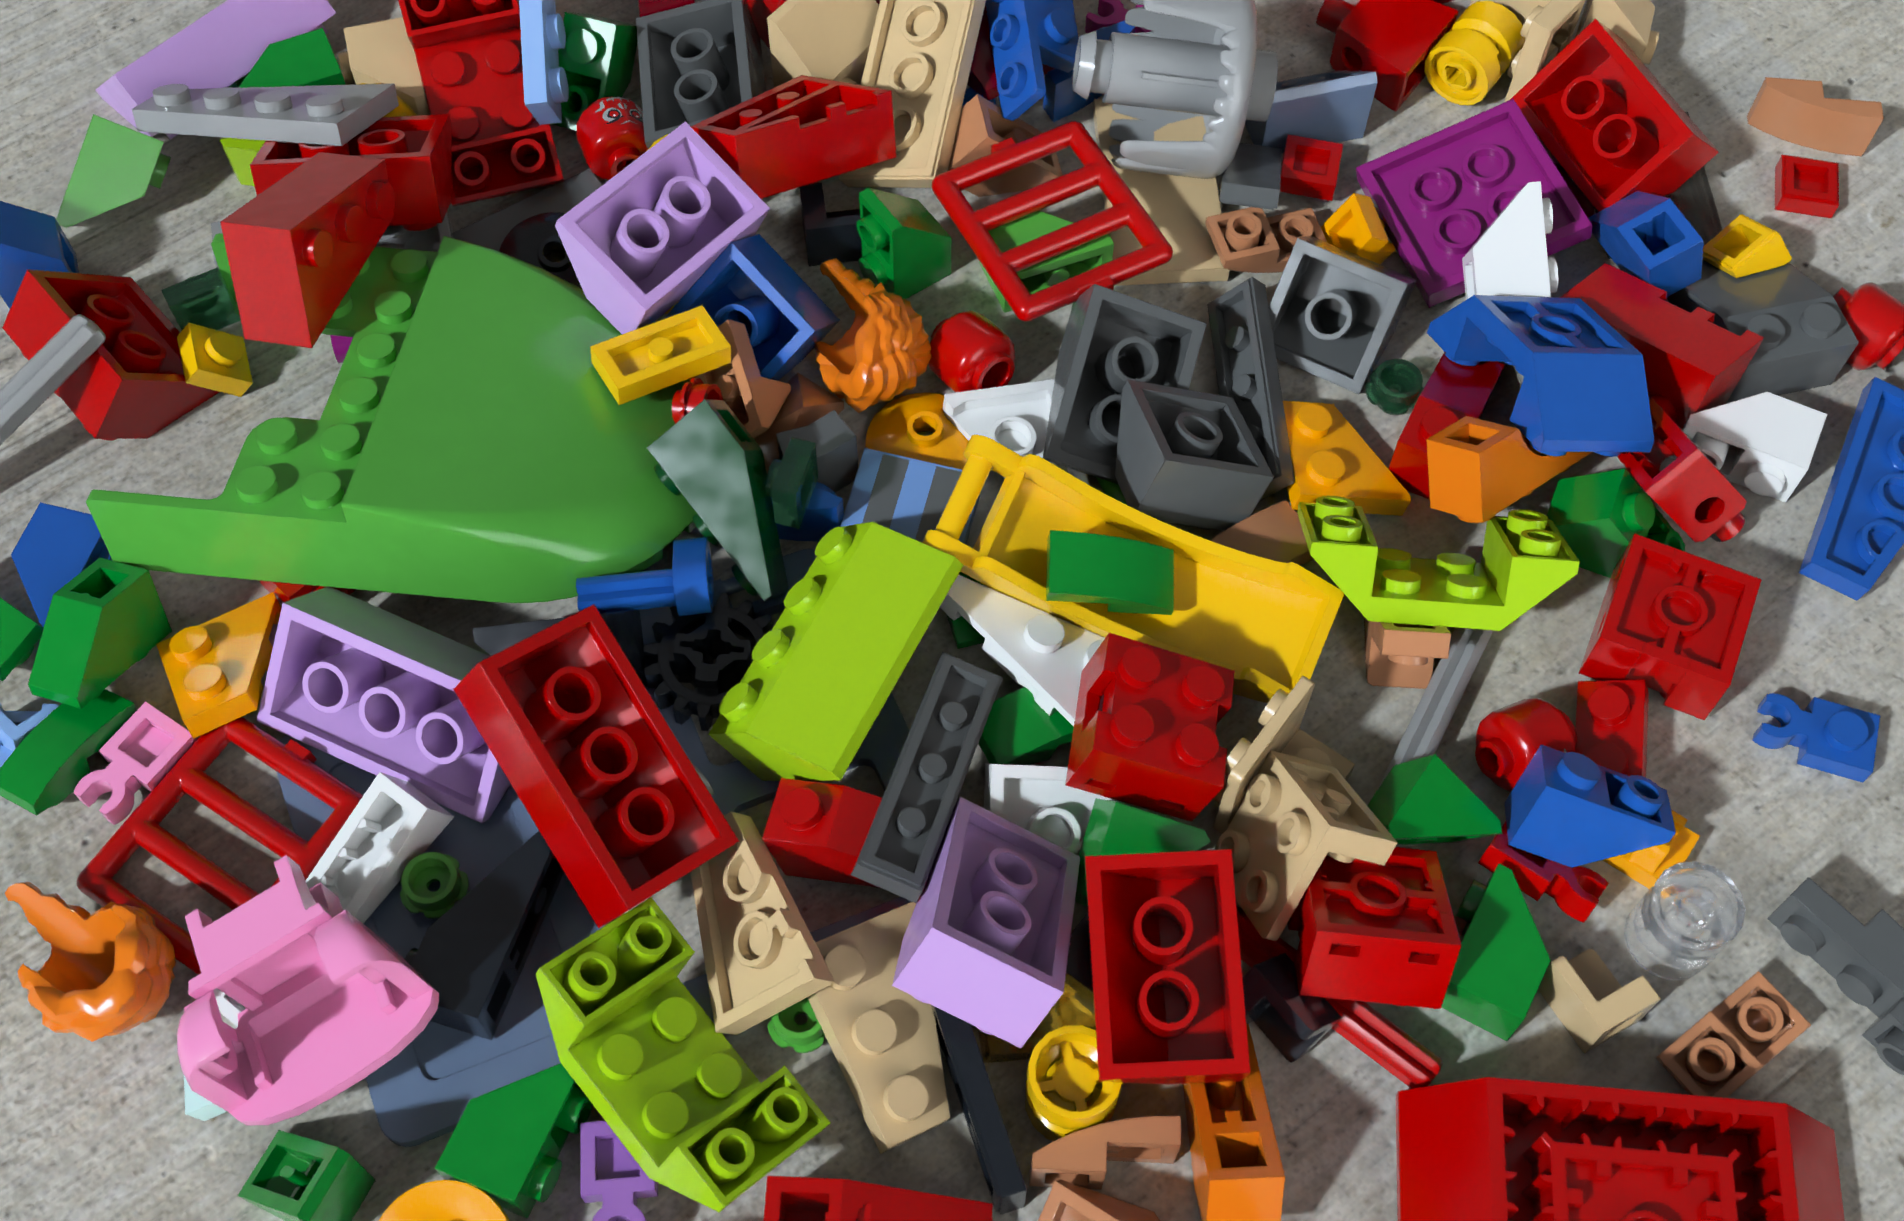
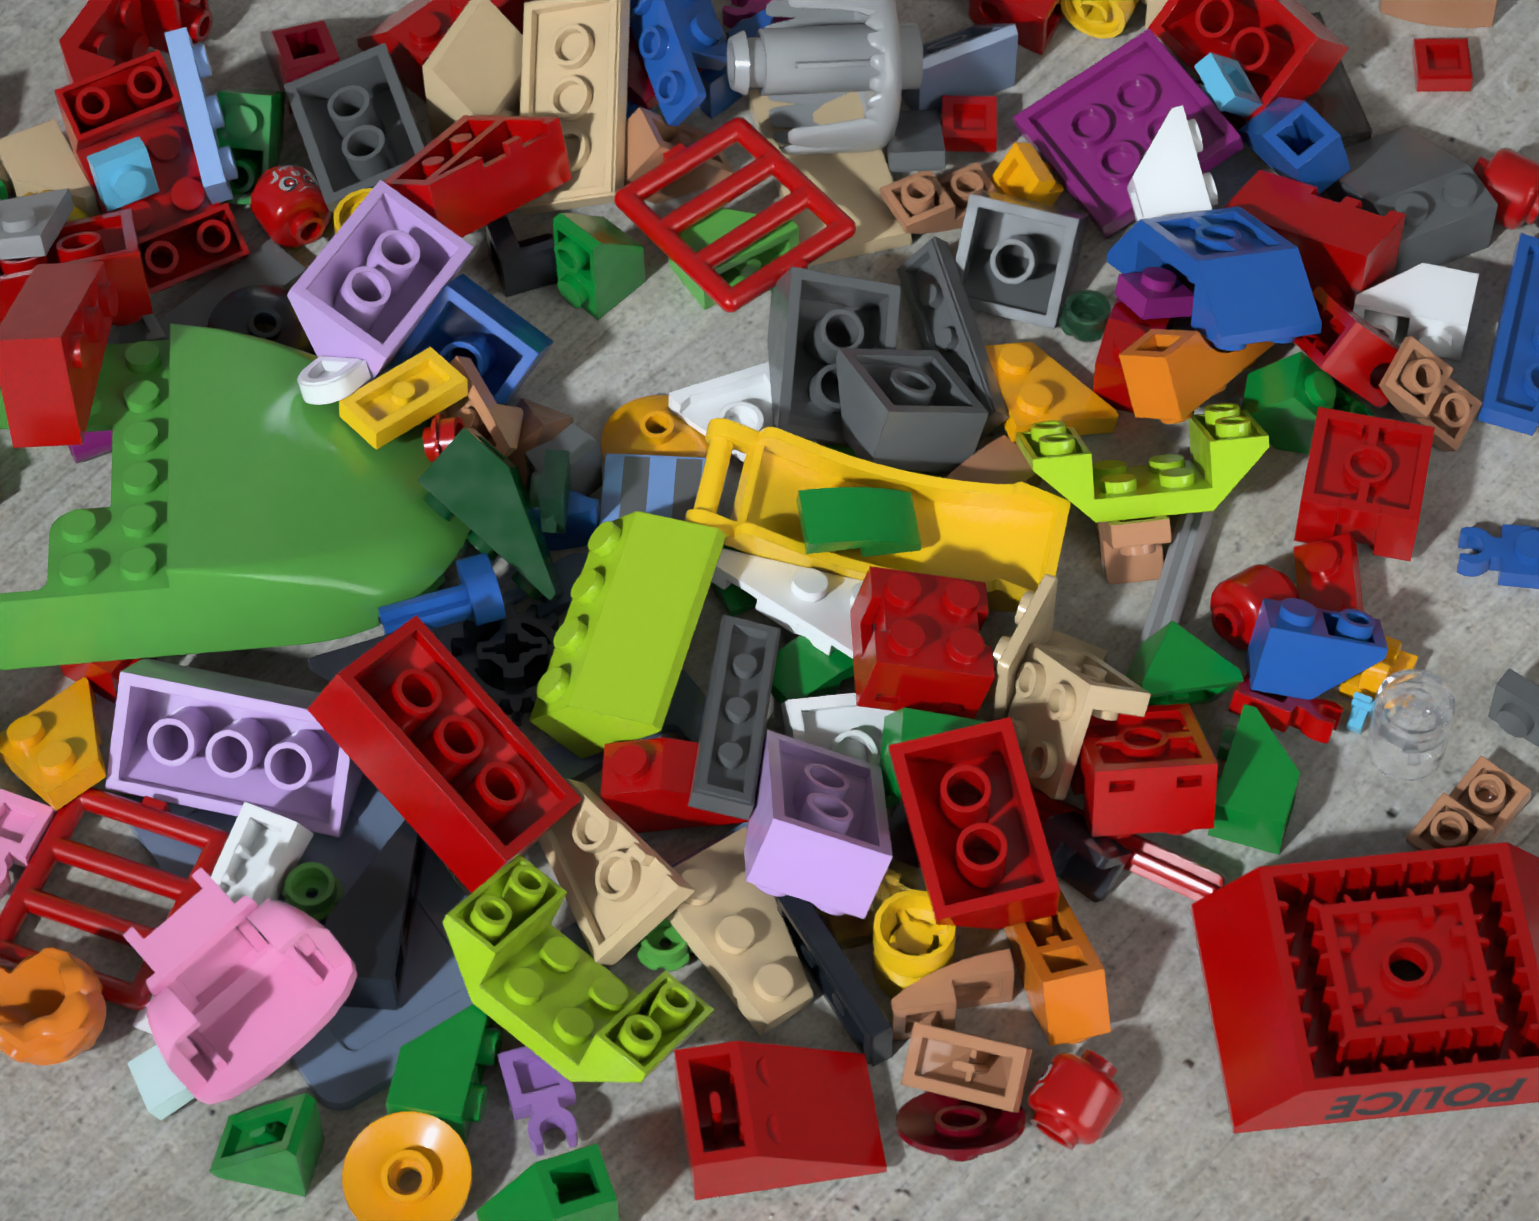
camera: 10 degrees left, 5 degrees down
orange hair [815,258,931,413] -> none
red head [928,310,1015,393] -> none
tan panel [1538,949,1661,1054] -> none
yellow slope [1703,214,1792,278] -> none
none -> medium azure plate [87,136,159,212]
none -> white tile [297,356,371,405]
none -> magenta plate [1115,267,1194,320]
none -> medium azure plate [1194,52,1263,117]
none -> medium azure piece [1346,691,1375,735]
none -> nougat slope [1379,336,1482,452]

